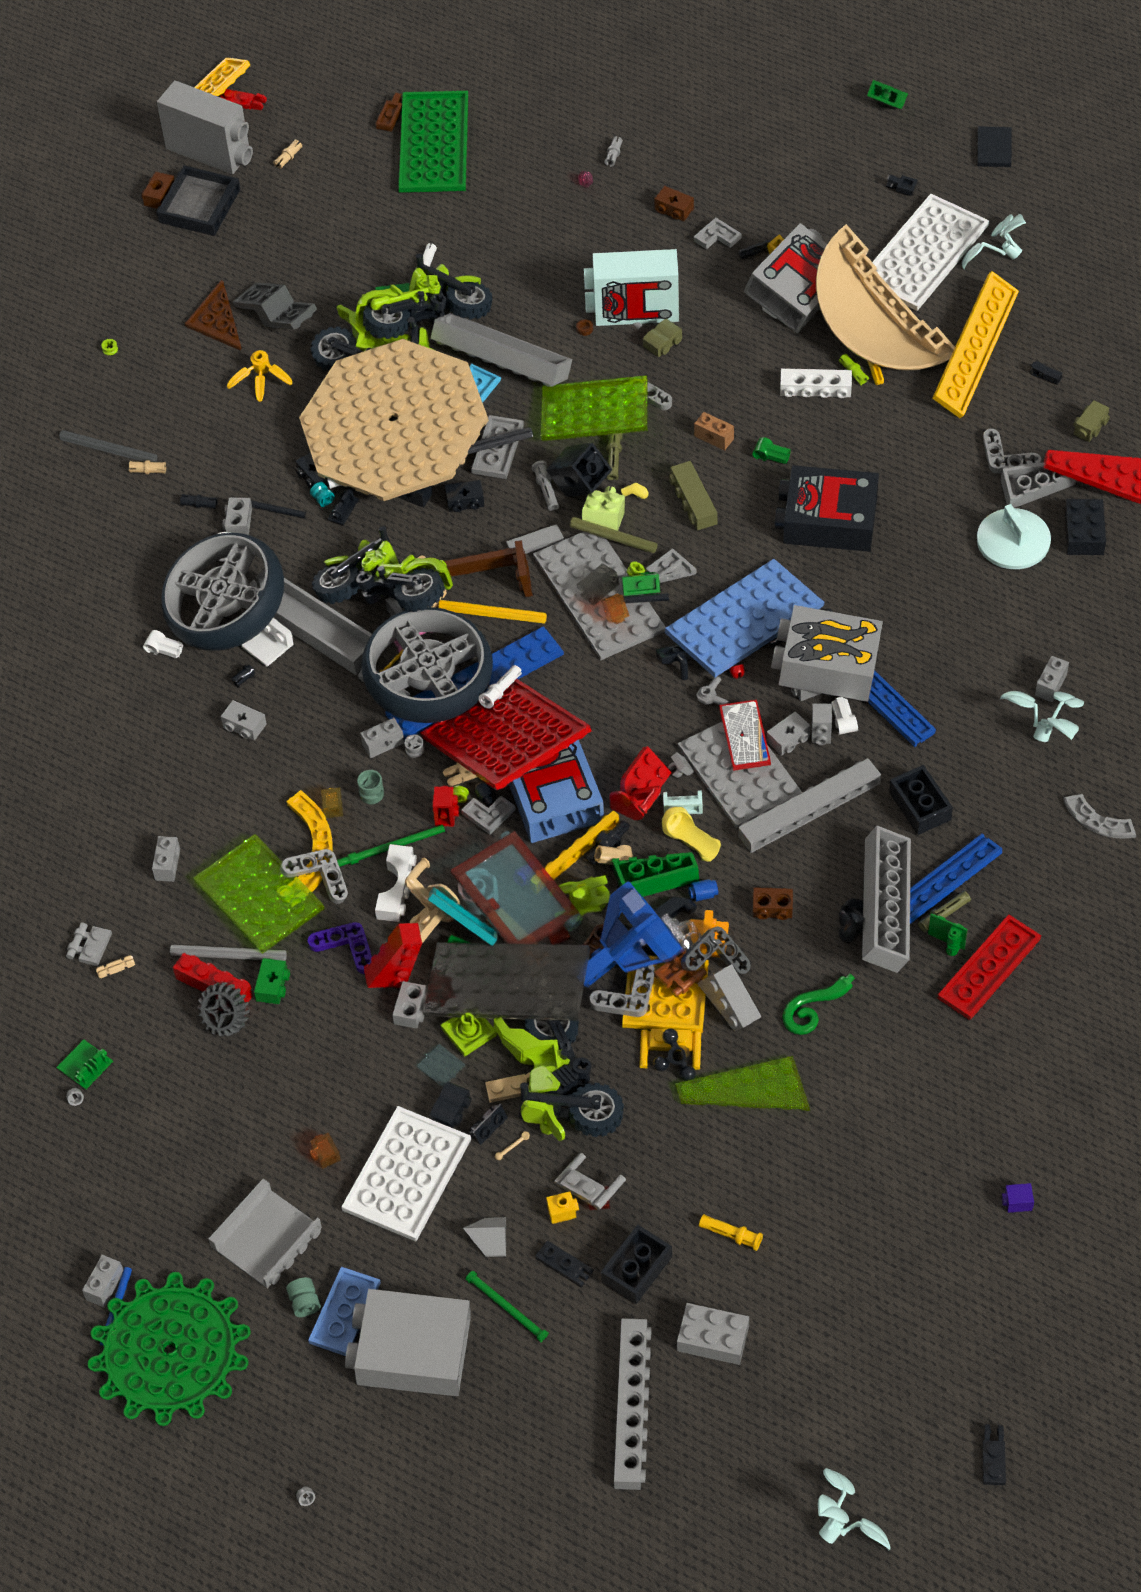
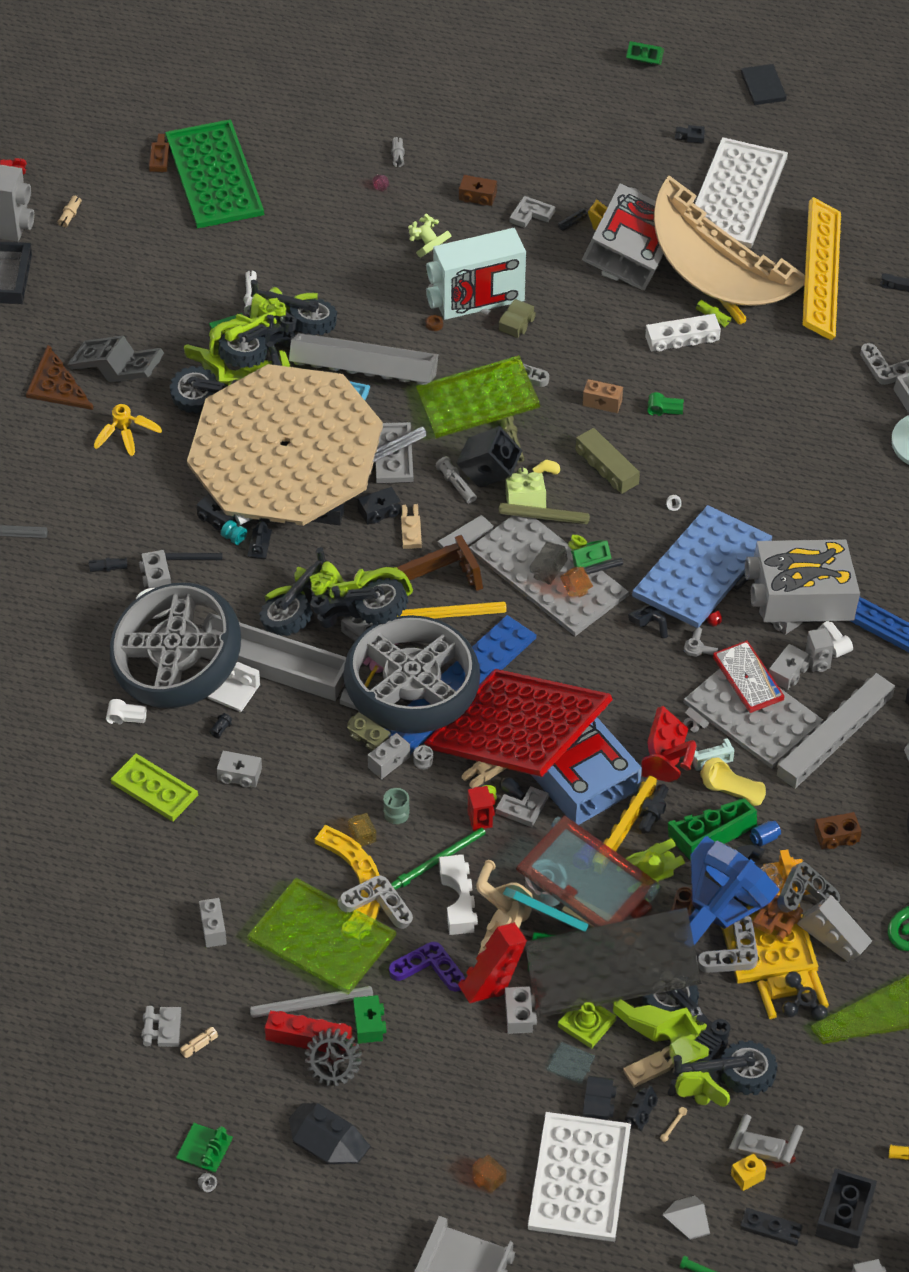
camera: 20 degrees left, 5 degrees down
tan pin [129,460,166,474] -> none
white pin [479,665,522,708] -> none
tan piece [594,845,633,865] -> none
light grey wing [646,549,697,583] -> none
black brick [775,465,879,552] -> none
light aqua plant [962,214,1026,270] -> none
none -> lime plate [111,753,198,822]
none -> black wedge [289,1103,371,1164]
none -> olive brick [347,712,392,751]
none -> tan hinge [401,504,422,549]
none -> yellowish green piece [408,214,451,258]
none -> white hinge [666,495,681,511]

